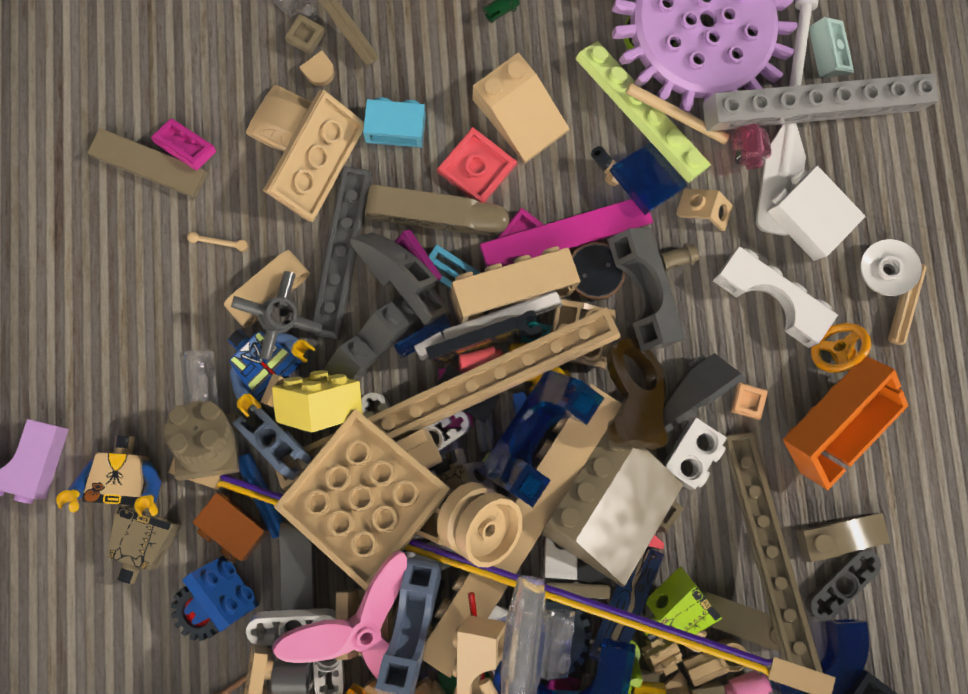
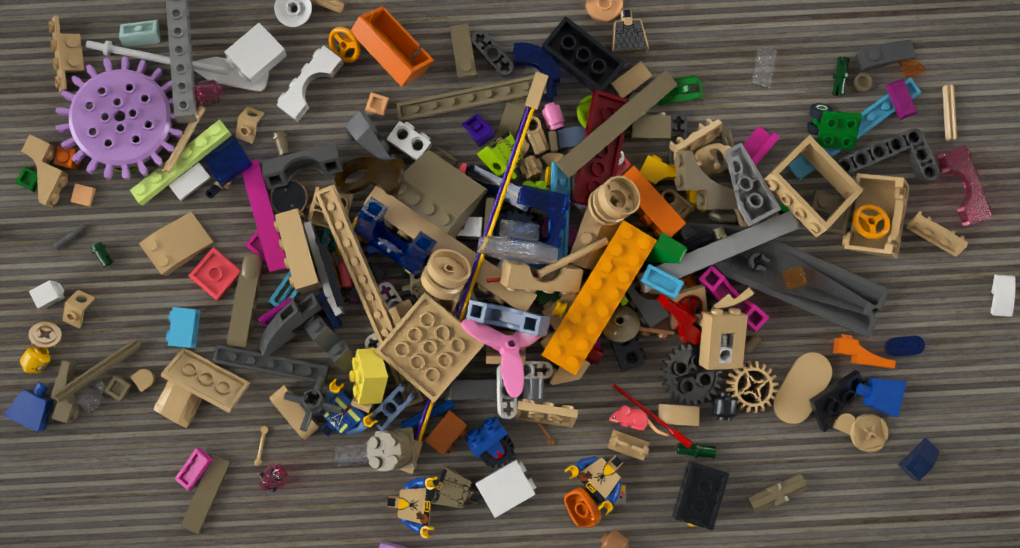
camera: 80 degrees left, 5 degrees up
none -> white tile [169,163,211,201]
none -> clear pink head [259,463,289,492]
none -> dark purple slope [462,113,495,147]
none -> white brick [475,459,537,518]

